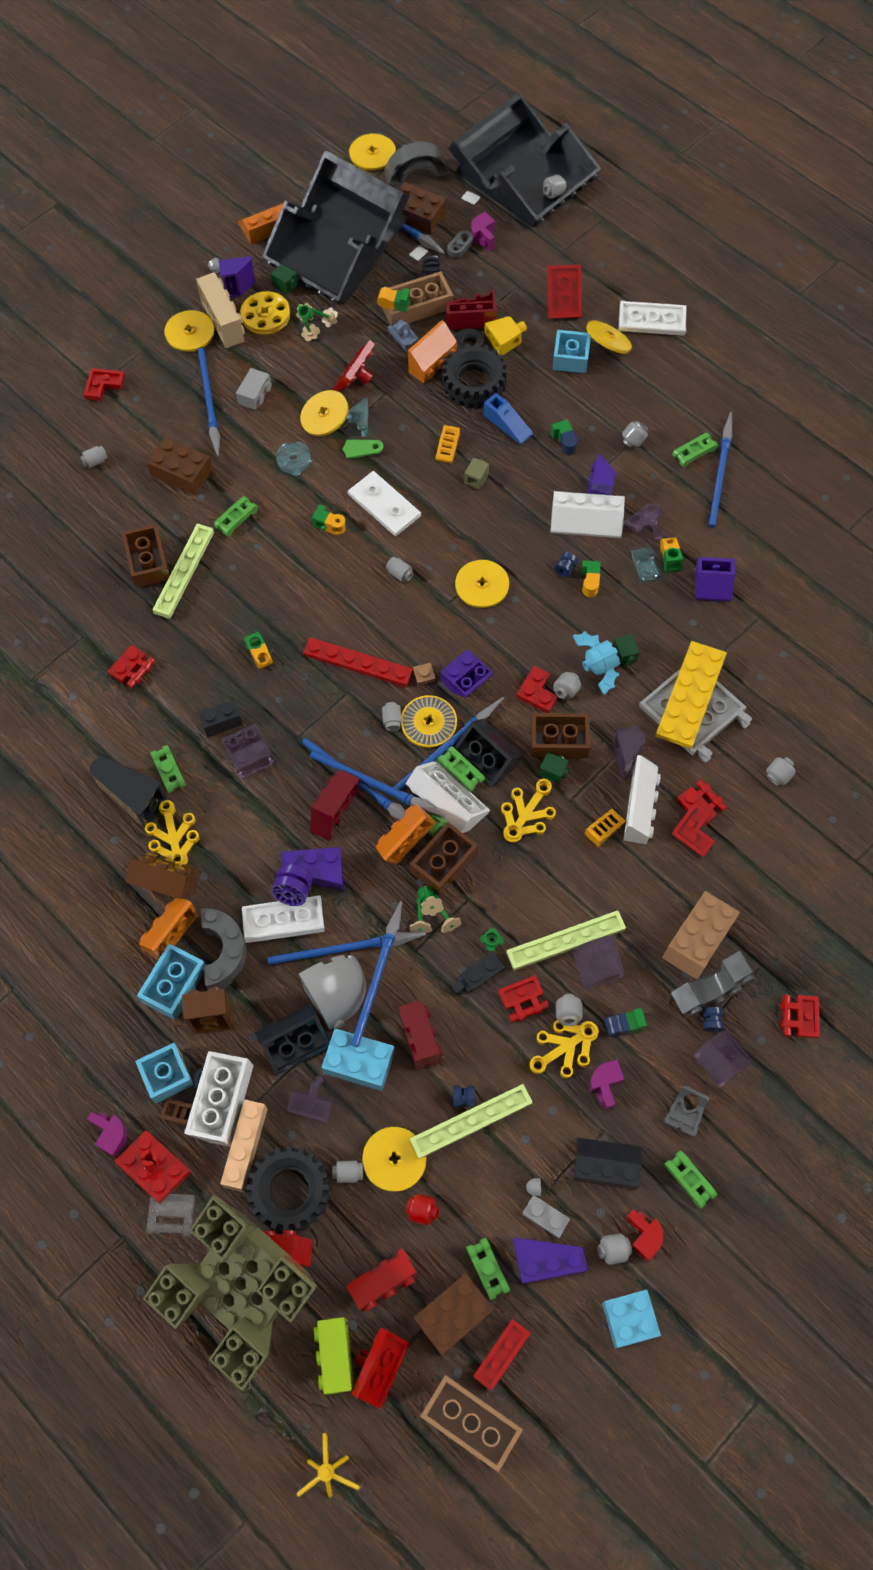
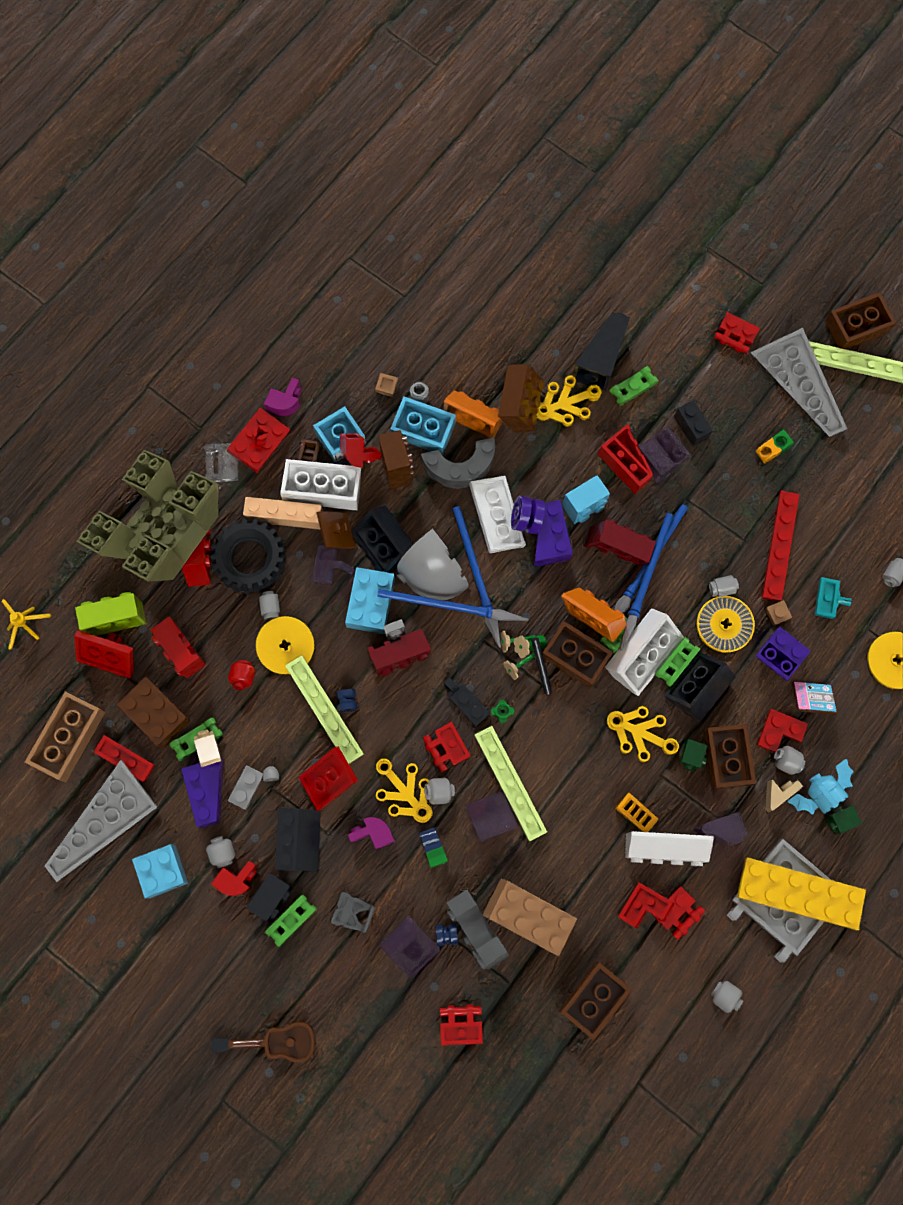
camera: 80 degrees right, 10 degrees up
blue piece [392,697,504,791] -> none
none -> light grey wing [45,759,158,882]
none -> slope [194,730,221,767]
none -> reddish brown piece [212,1021,315,1063]
none -> black brick [246,873,292,921]
none -> red plate [298,746,358,811]
none -> reddish brown piece [316,511,356,549]
none -> red brick [340,433,381,468]
none -> medium nougat plate [375,373,398,397]
none -> light grey plate [383,619,406,642]
none -> light grey brick [410,382,429,404]
none -> black bar [531,638,552,694]
none -> reddish brown brick [559,961,632,1040]
none -> medium azure brick [562,475,610,524]
none -> red wedge [597,424,653,494]
none -> light grey wing [751,328,847,437]
none -> tan slope [765,780,803,812]
none -> piece [792,681,838,715]
none -> teal plate [814,577,852,619]

